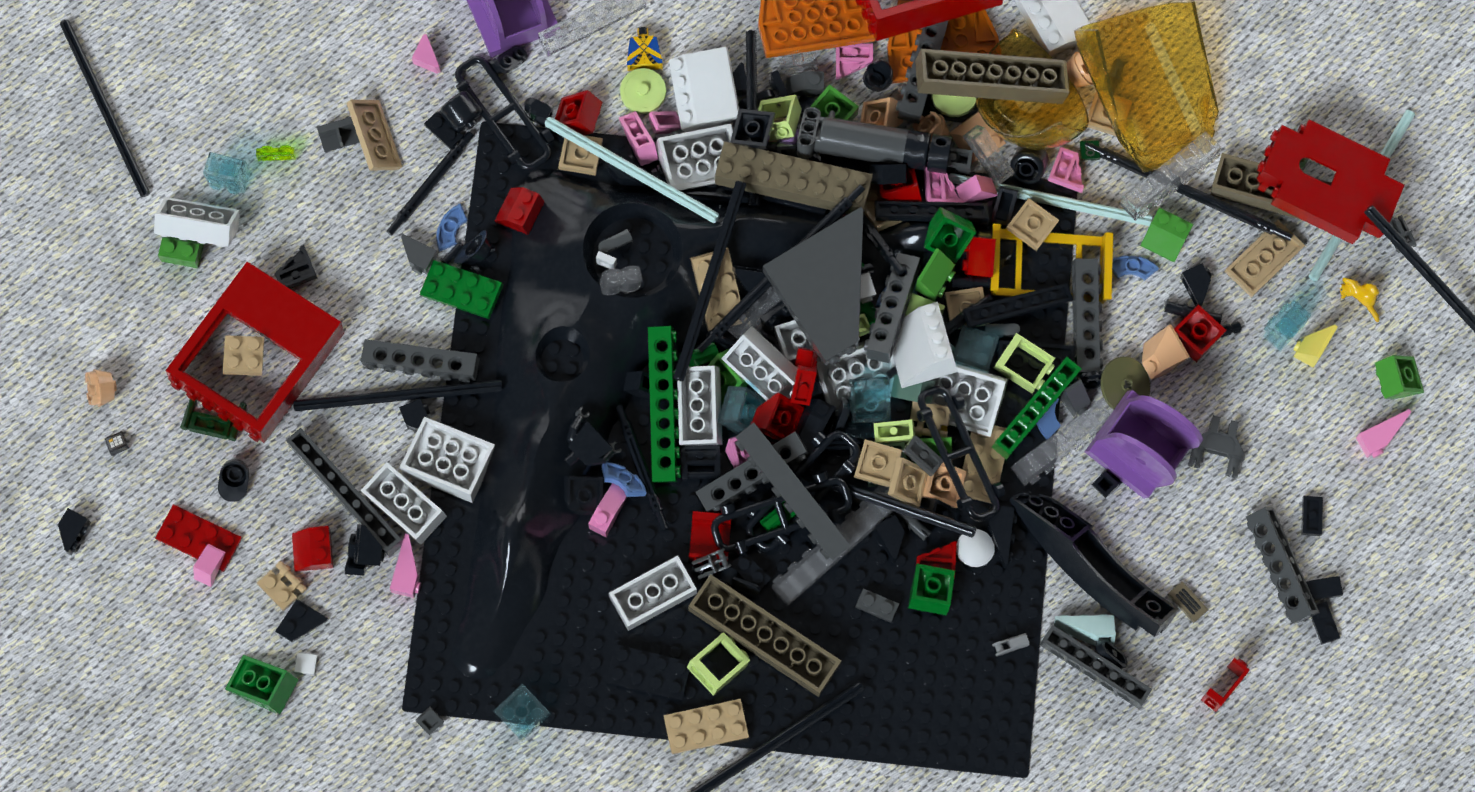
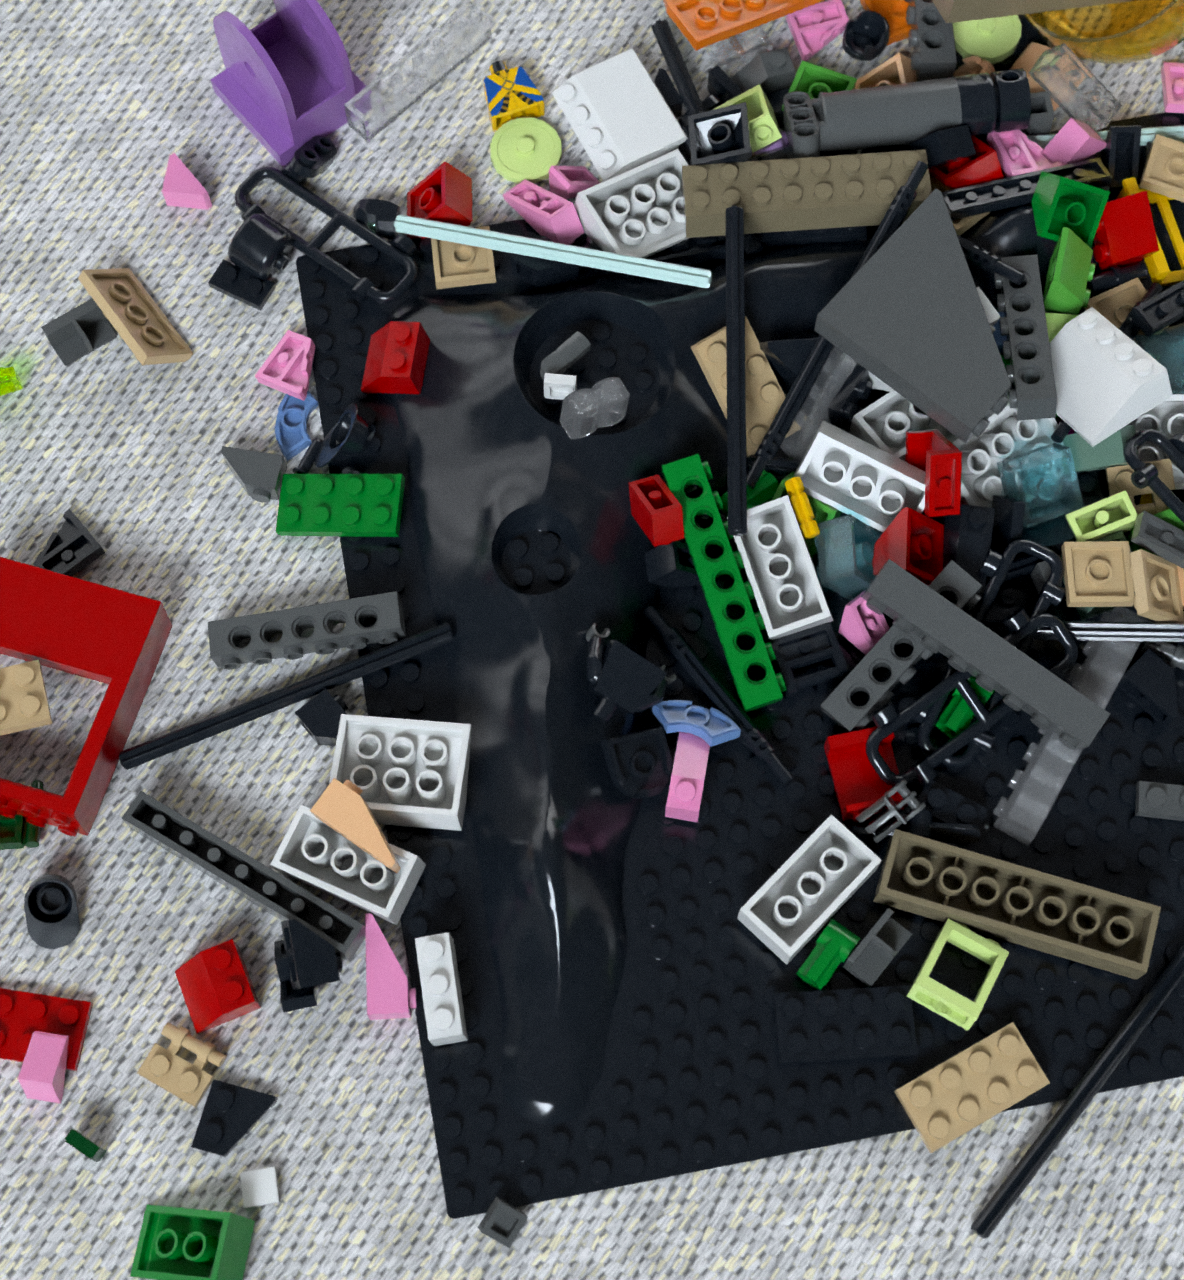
camera: 15 degrees left, 5 degrees down
black axle [386,131,474,236] -> none
clear light blue brick [494,684,551,741] -> none
black head [1010,143,1049,184] -> none
none -> dark green tile [65,1128,107,1162]
none -> bright pink wing [255,330,316,401]
none -> light nougat slope [310,778,401,874]
none -> white brick [415,932,468,1046]
none -> red brick [628,474,684,547]
none -> yellow axle [785,477,820,539]
none -> green piece [796,919,861,991]
none -> dark grey panel [843,908,912,988]

